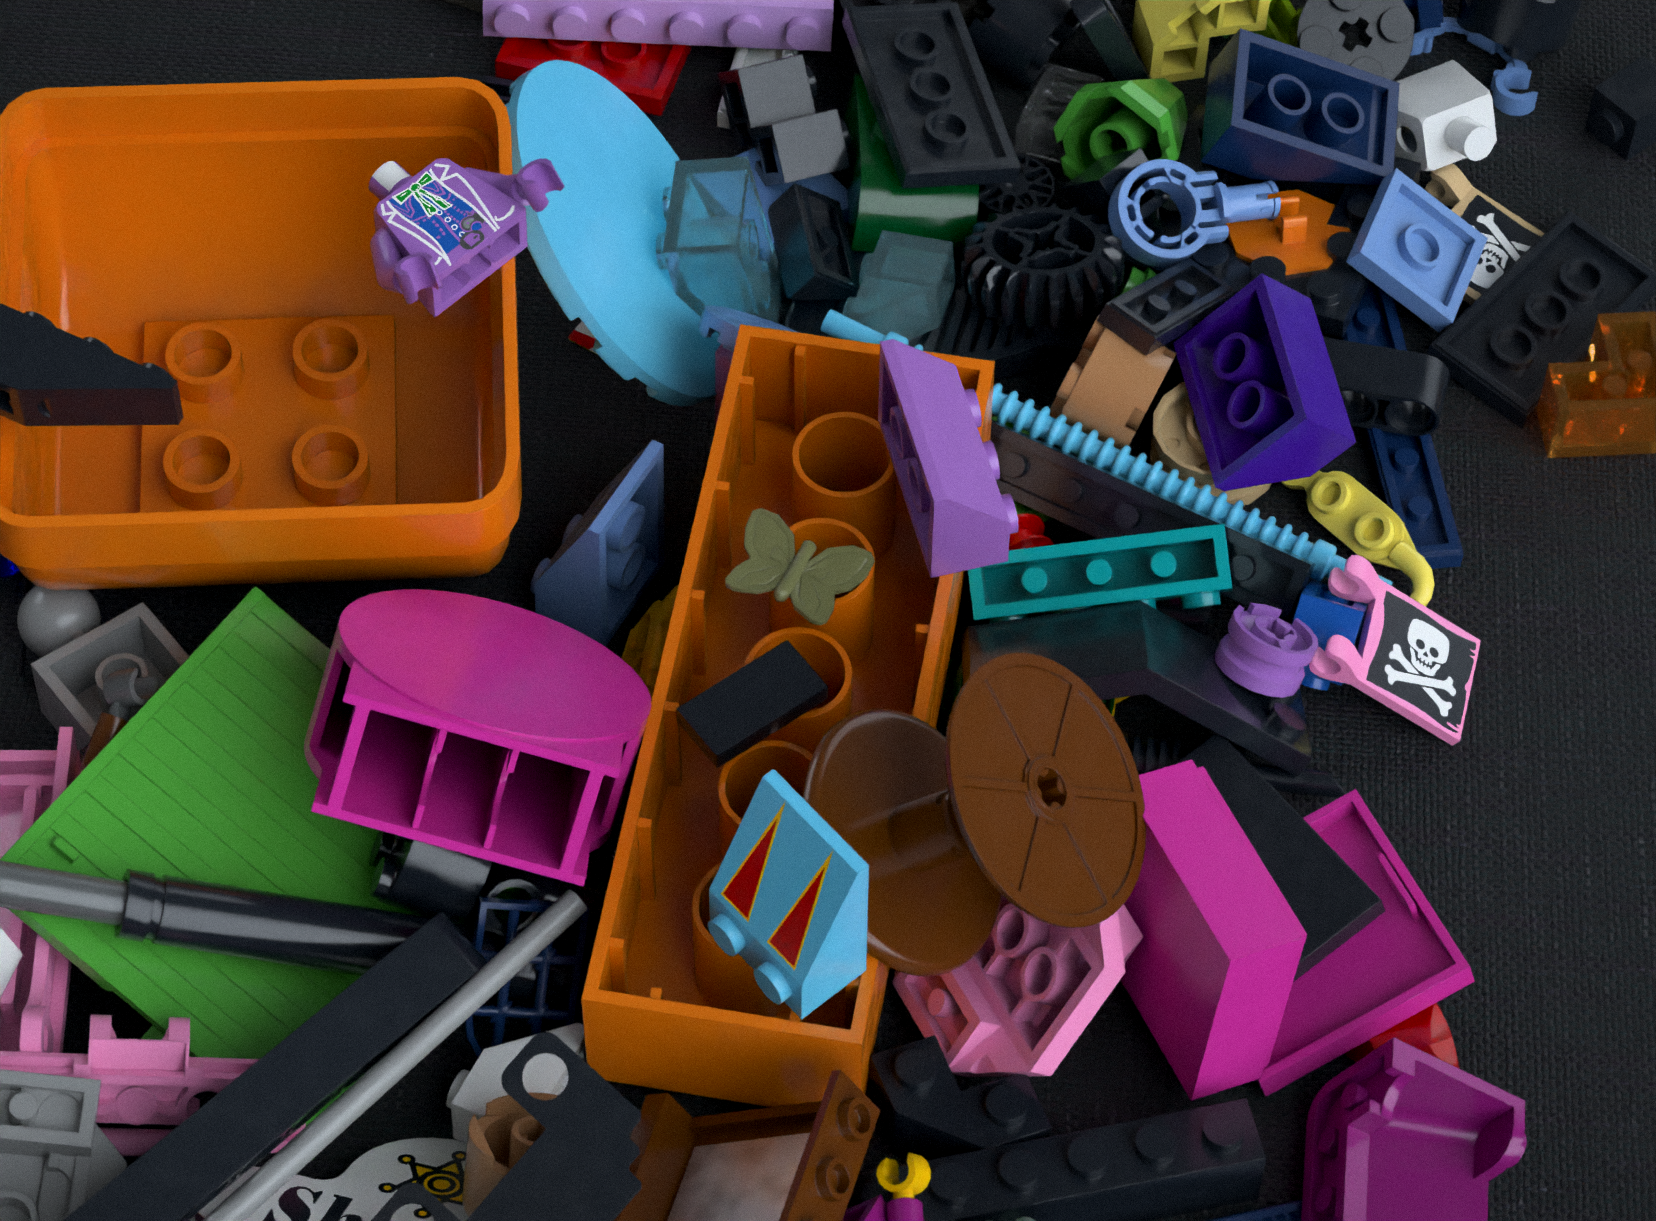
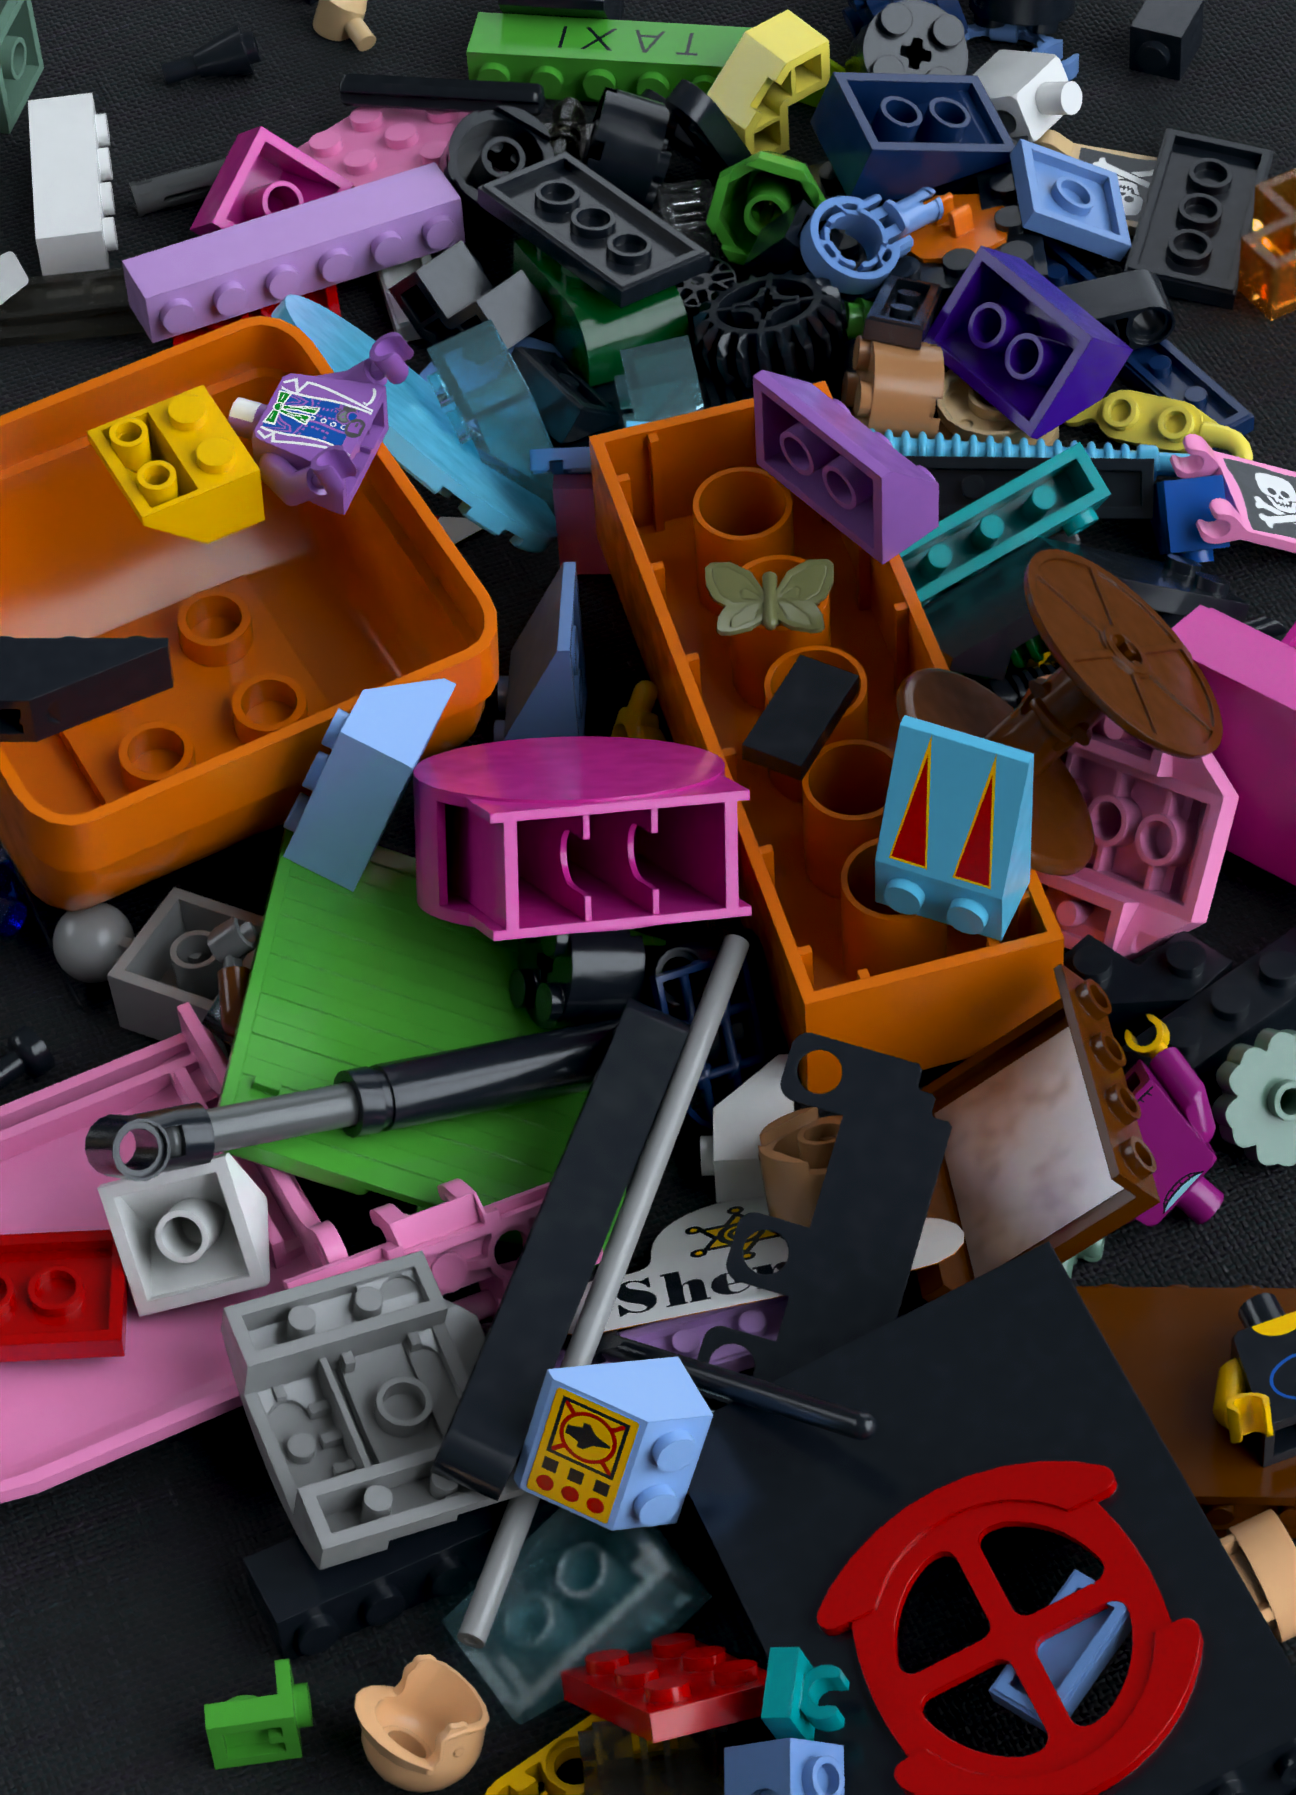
camera: 20 degrees left, 5 degrees down
medium lavender wheel [1215,603,1318,698] -> none
none -> yellow slope [87,385,265,544]
none -> light blue slope [283,678,456,892]

